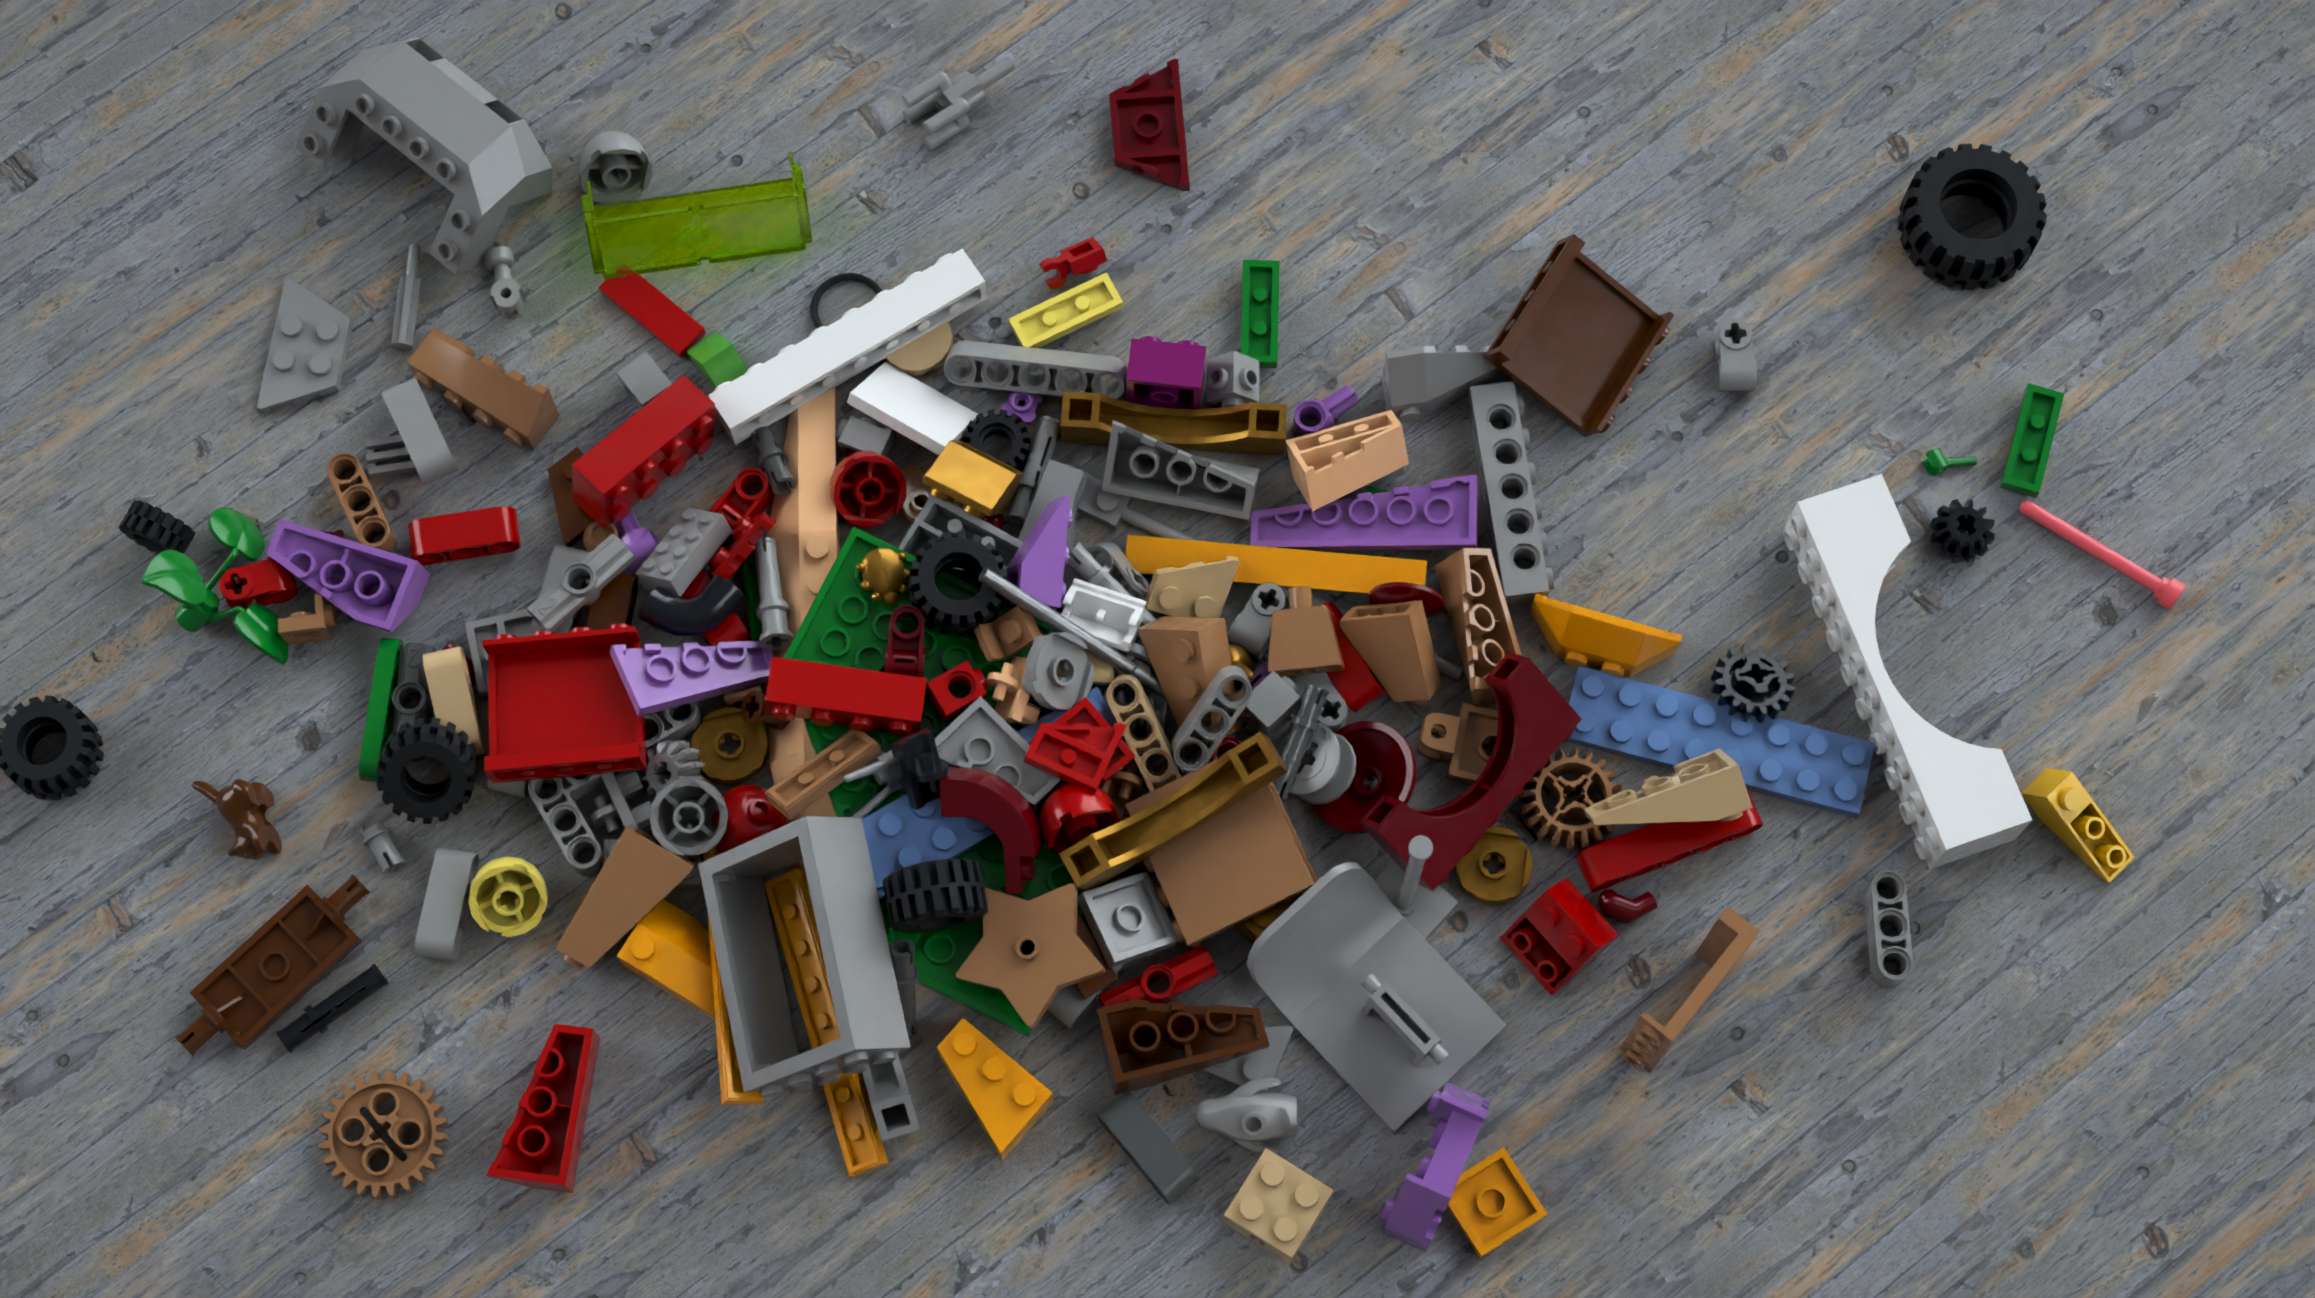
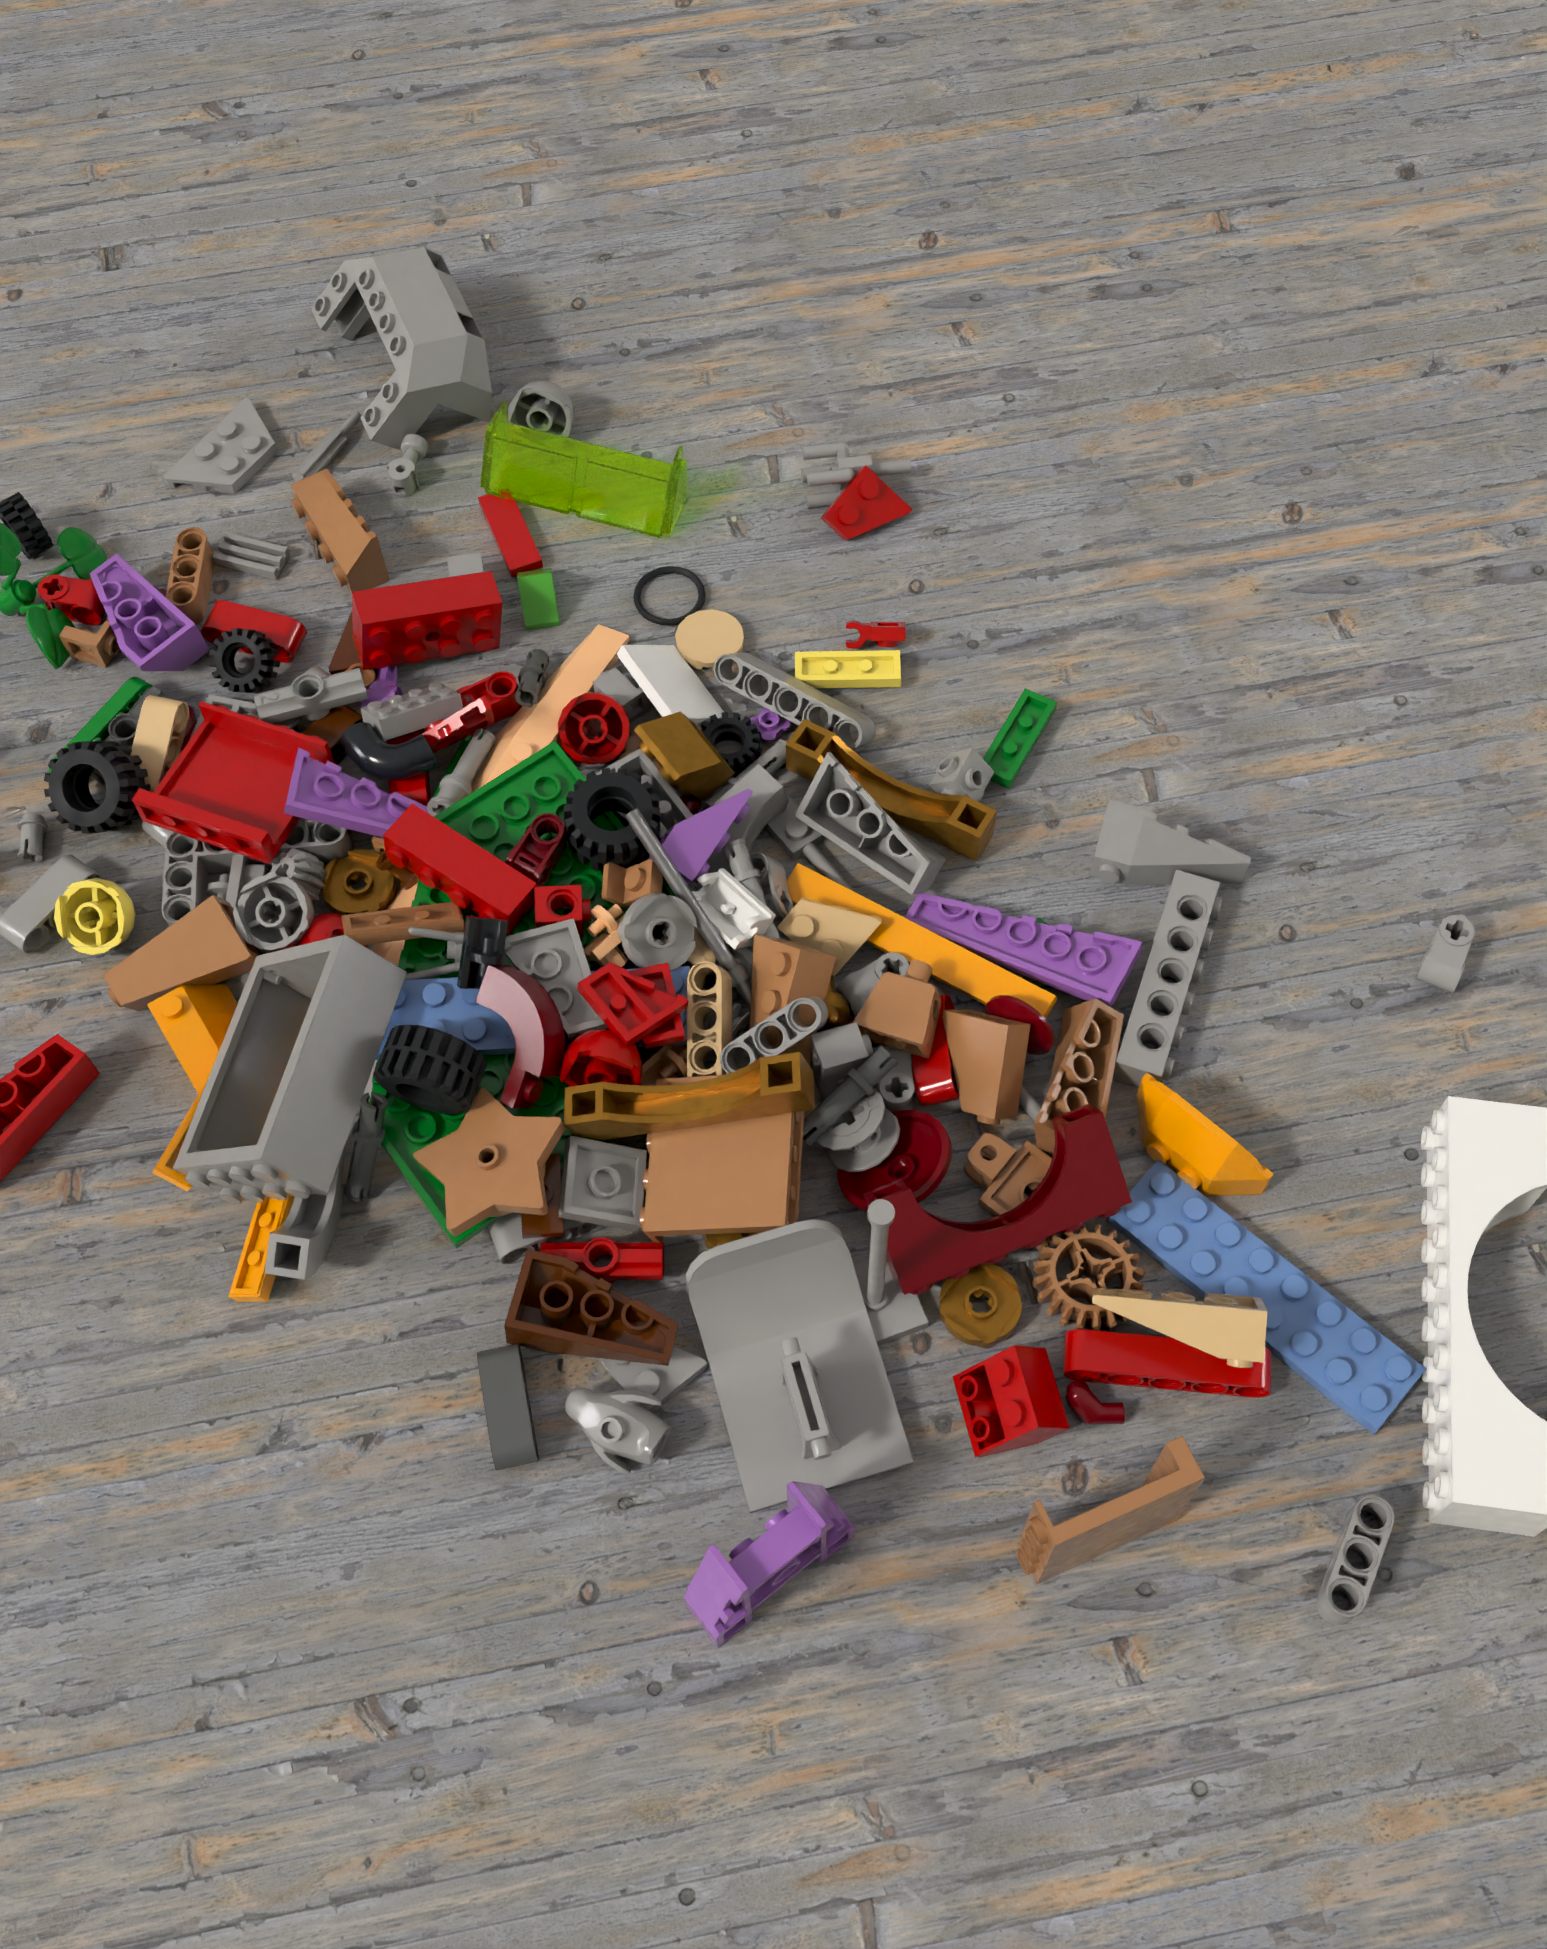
camera: 30 degrees right, 10 degrees down
light grey beam [381,377,458,485] -> none
white brick [708,249,988,445] -> none
pearl gold piece [856,548,910,606] -> none
light orange wedge [937,1018,1054,1161] -> none
dark red wing [1109,59,1190,191] -> none
magenta brick [1126,336,1206,409] -> none
tan brick [1223,1148,1334,1264] -> none
light nougat wedge [1285,410,1409,511] -> none
medium lavender axle [1292,385,1359,438] -> none
light orange plate [1447,1147,1548,1258] -> none
reddish brown panel [1484,234,1674,437] -> none
black gear [1710,644,1795,723] -> none
none -> black tyre [209,628,280,693]
none -> red wing [821,465,912,541]

